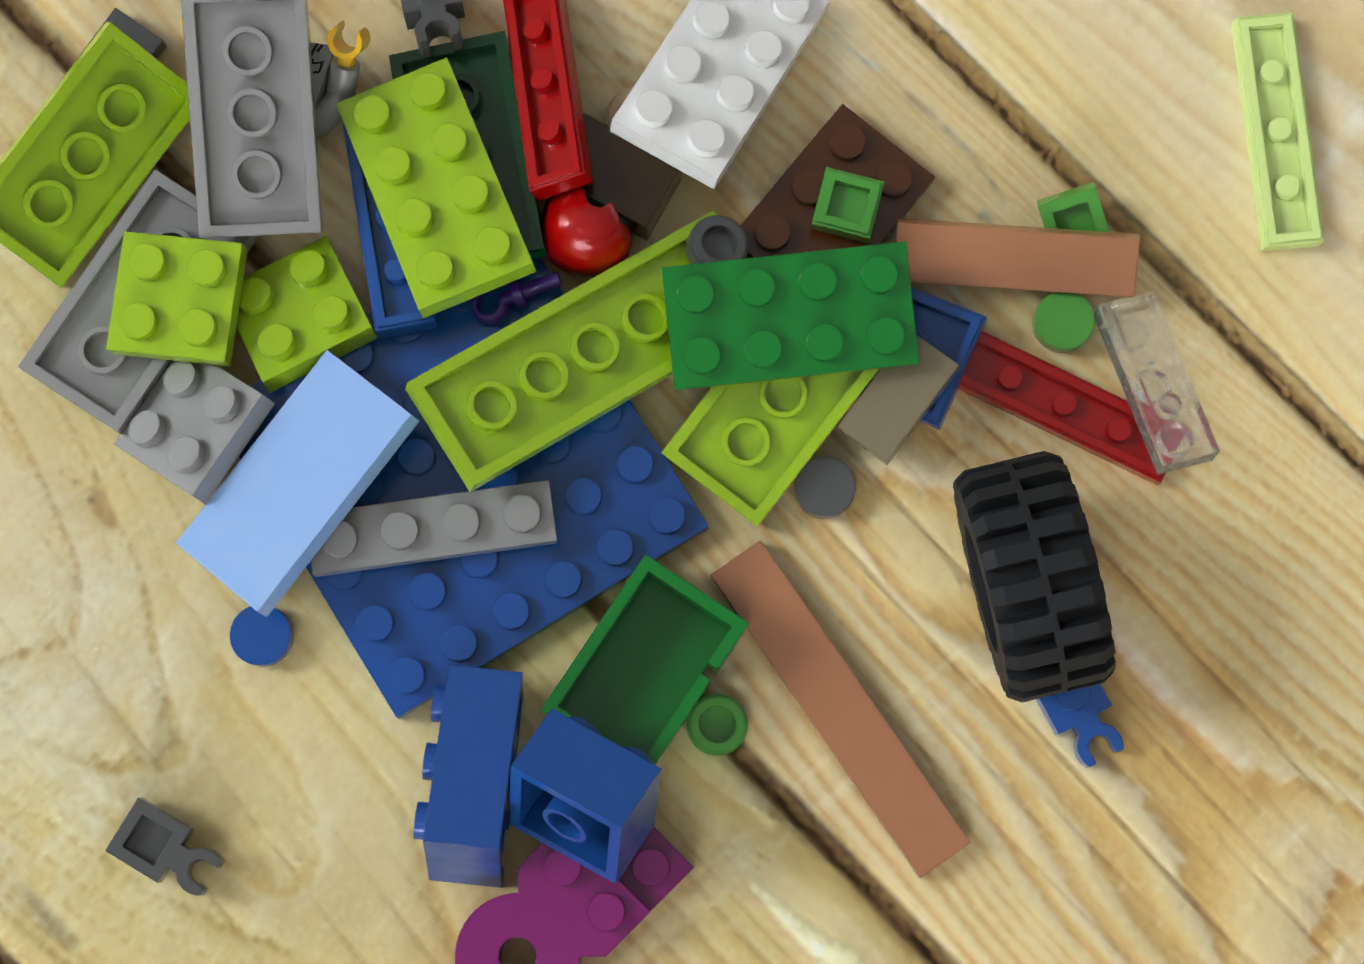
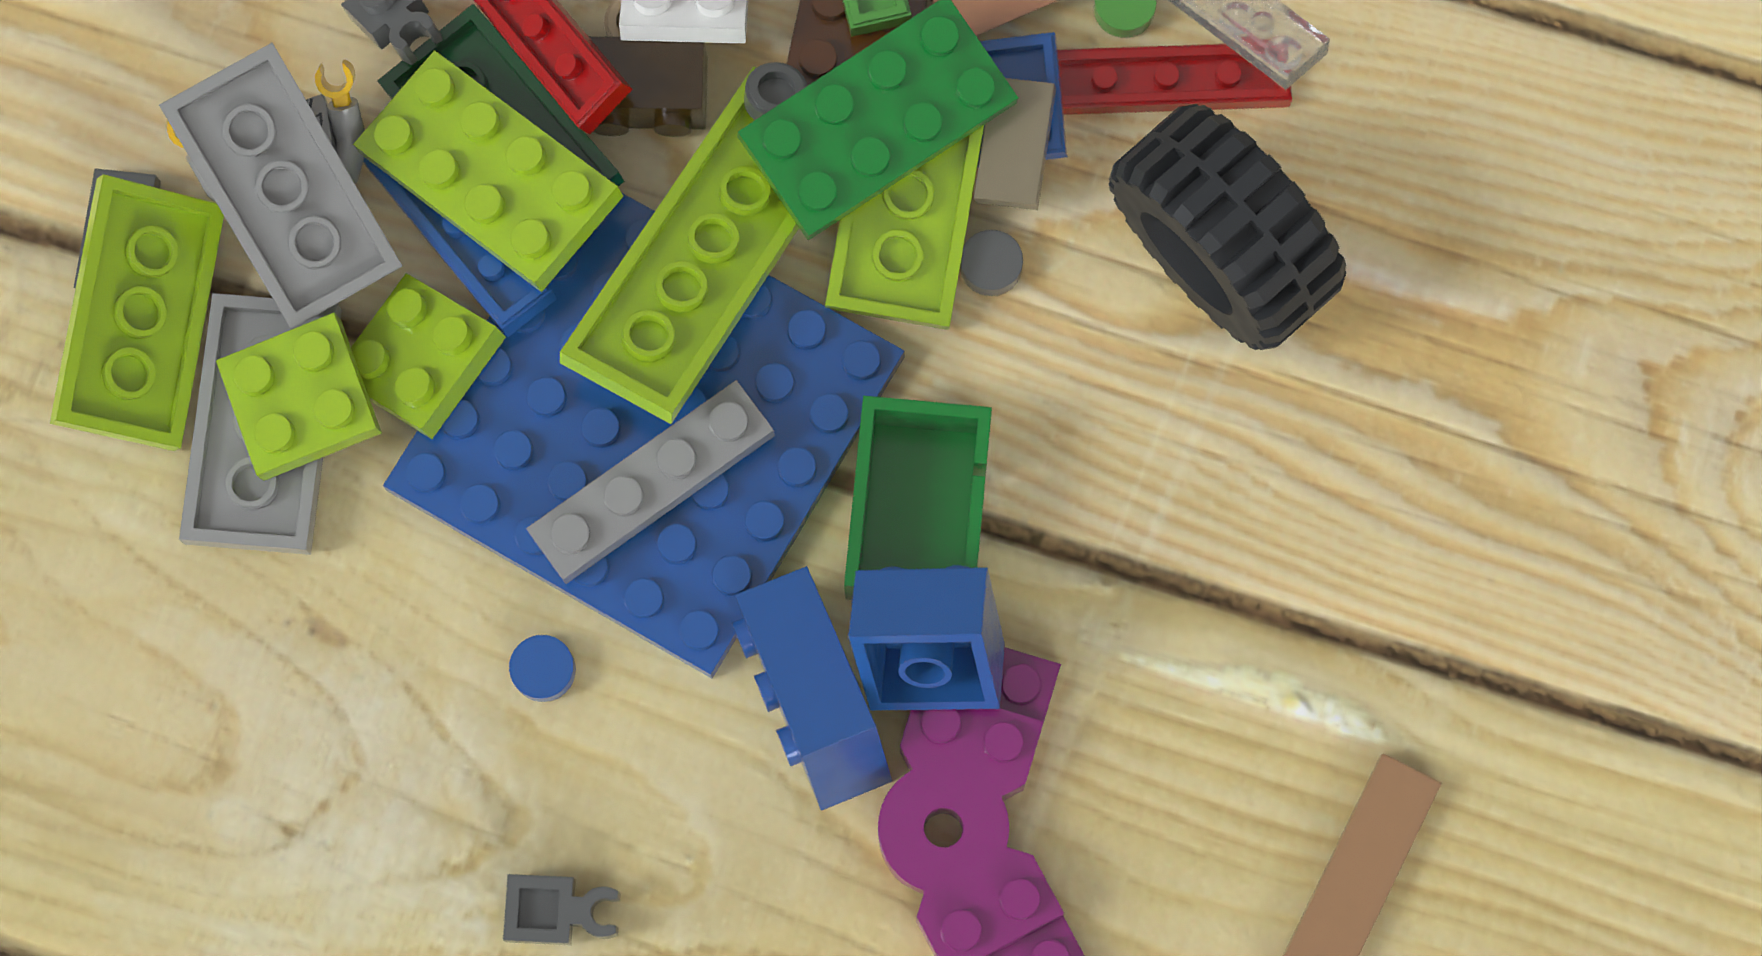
camera: 25 degrees left, 5 degrees down
light grey plate [114,361,275,505] -> none
light blue tile [176,350,419,617] -> none
dark purple hand [472,271,562,324] -> none
red hair [541,187,631,277] -> none
bright green tile [687,694,748,756] -> none
nougat tile [710,540,970,878] -> none
blue plate [1036,684,1124,768] -> none

